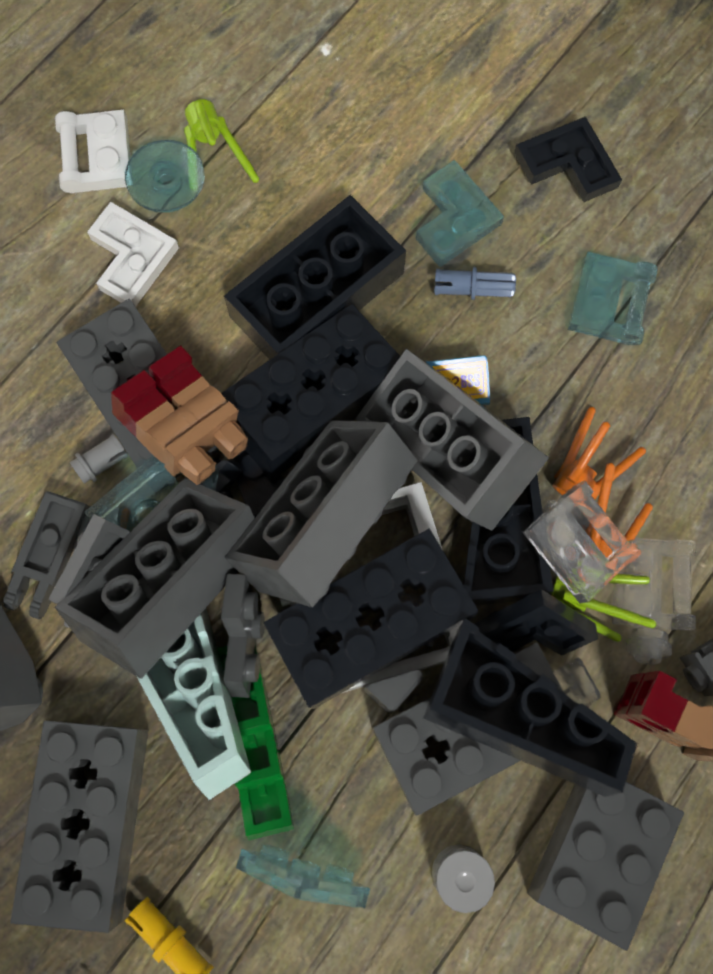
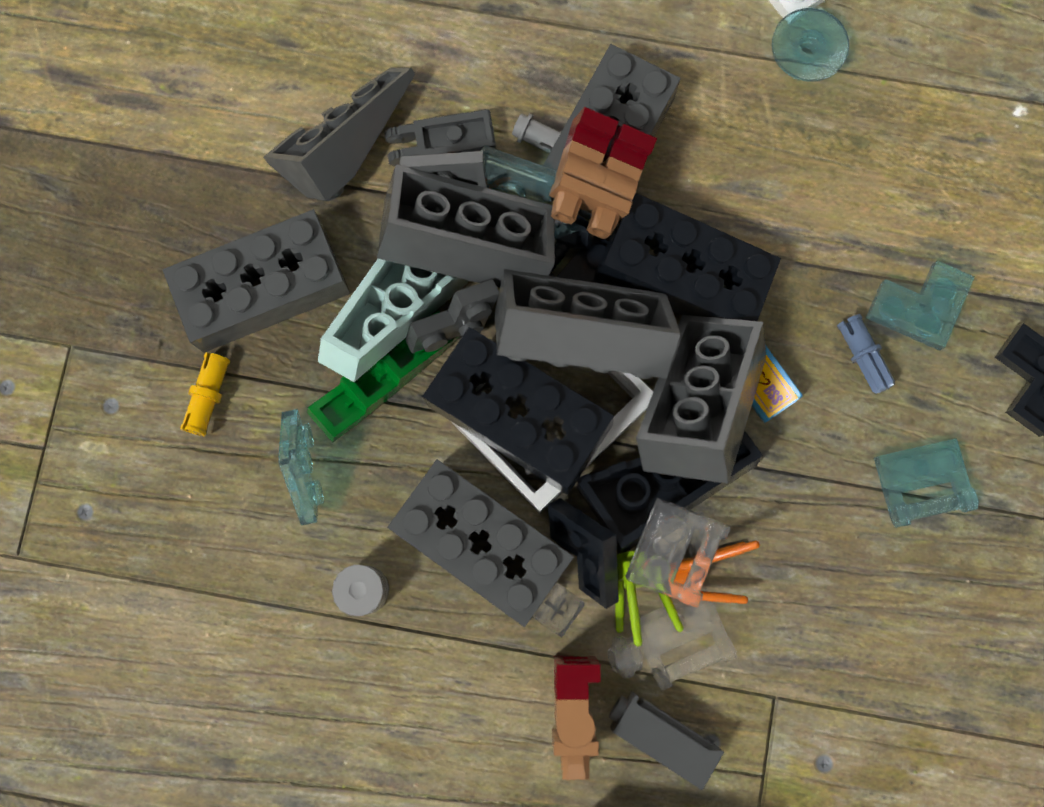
camera: 65 degrees right, 5 degrees up
white plate [87,202,179,307] -> none
lime plant [184,99,259,192] -> none
black brick [224,195,406,360] -> none
dark grey slope [364,669,423,713] -> none
black wedge [423,618,637,797] -> none
dark grey brick [527,782,685,951] -> none
orange plant [552,407,646,505] -> none

